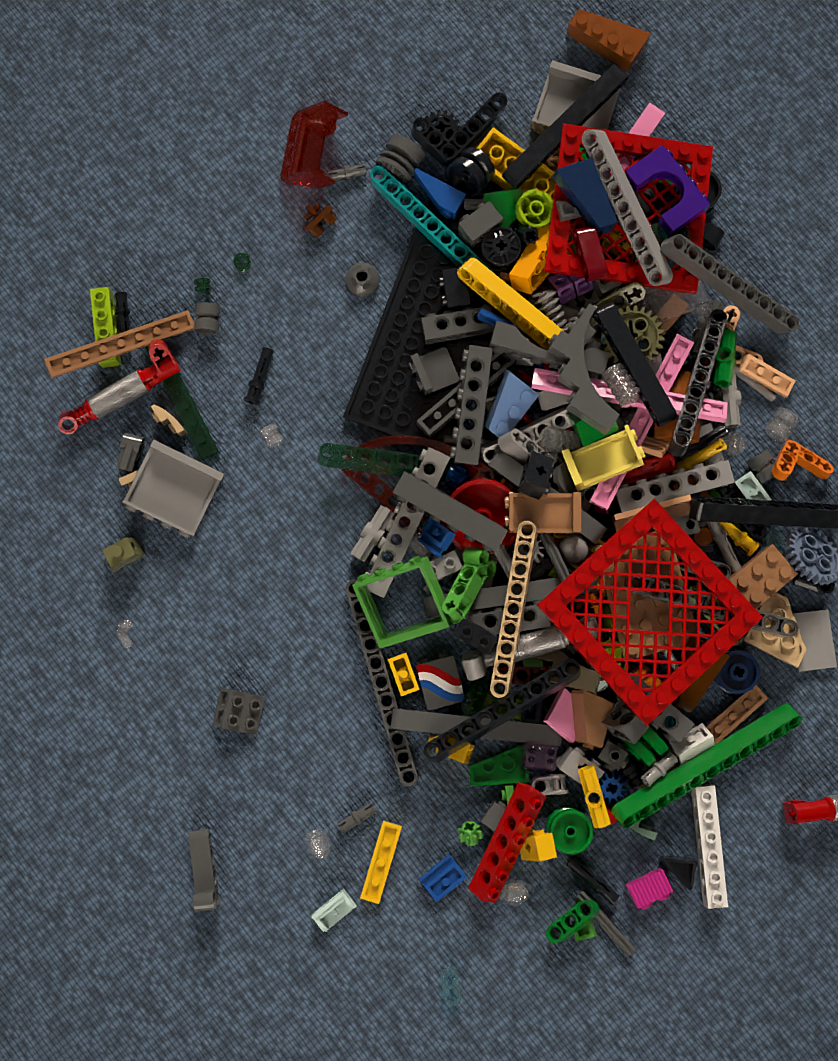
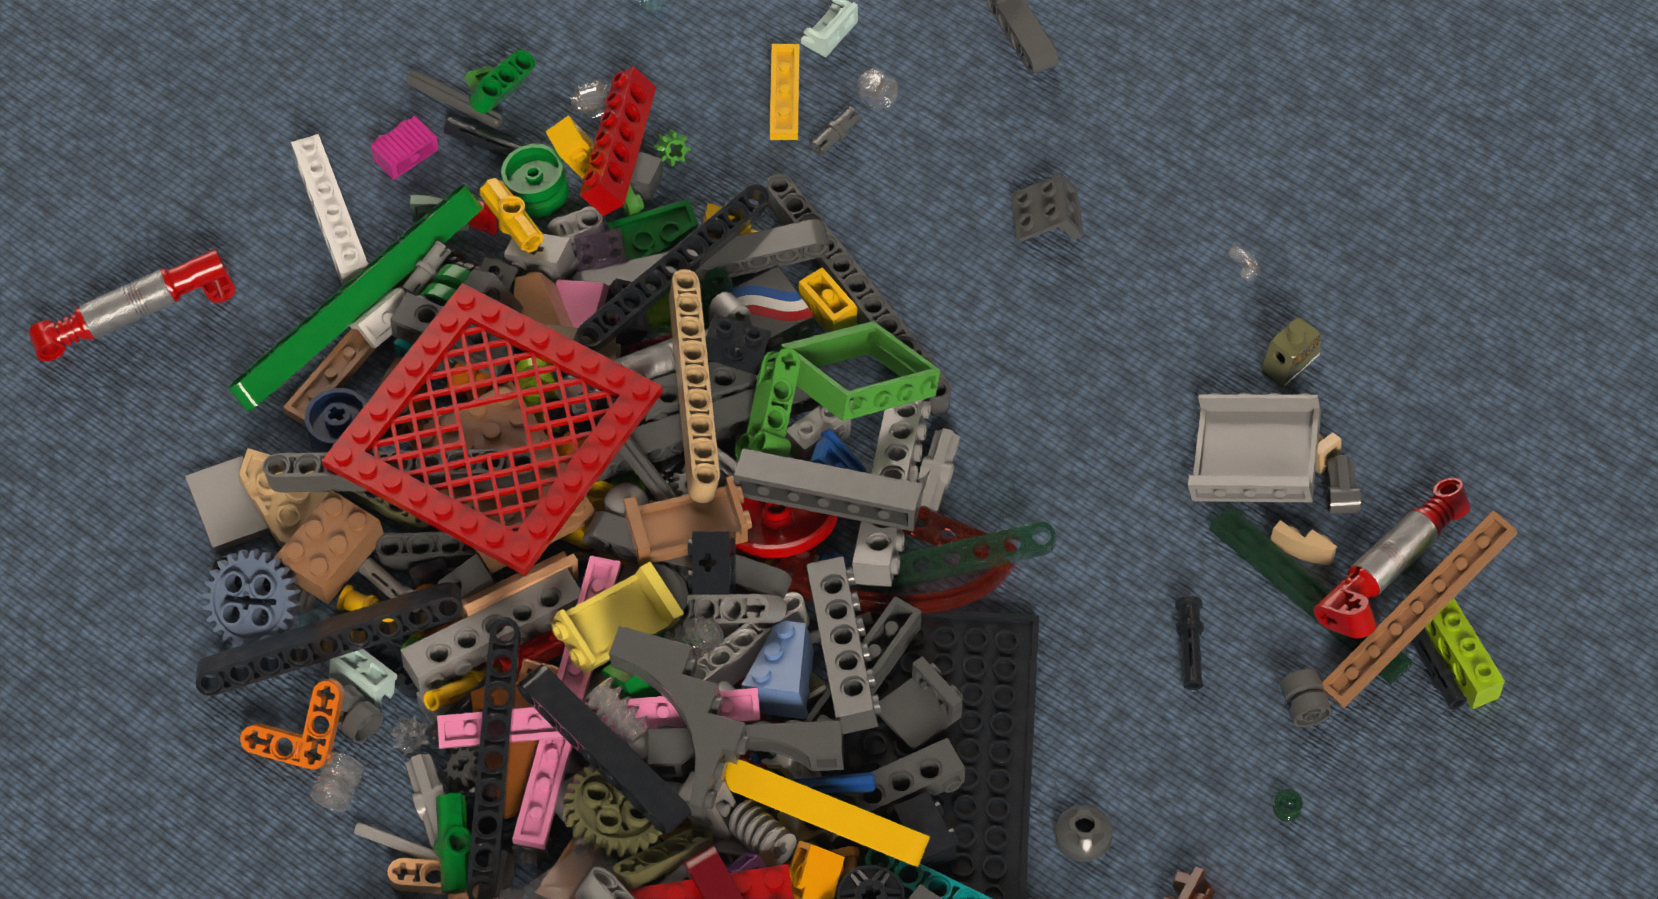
camera: 165 degrees right, 25 degrees down
clear green bush [194,278,212,292] -> none
clear wheel [259,423,285,449] -> none
blue plate [419,854,467,902] -> none
blue gear [595,771,627,805] -> none
black slope [659,856,697,890] -> none
light nougat tile [738,354,796,398] -> none

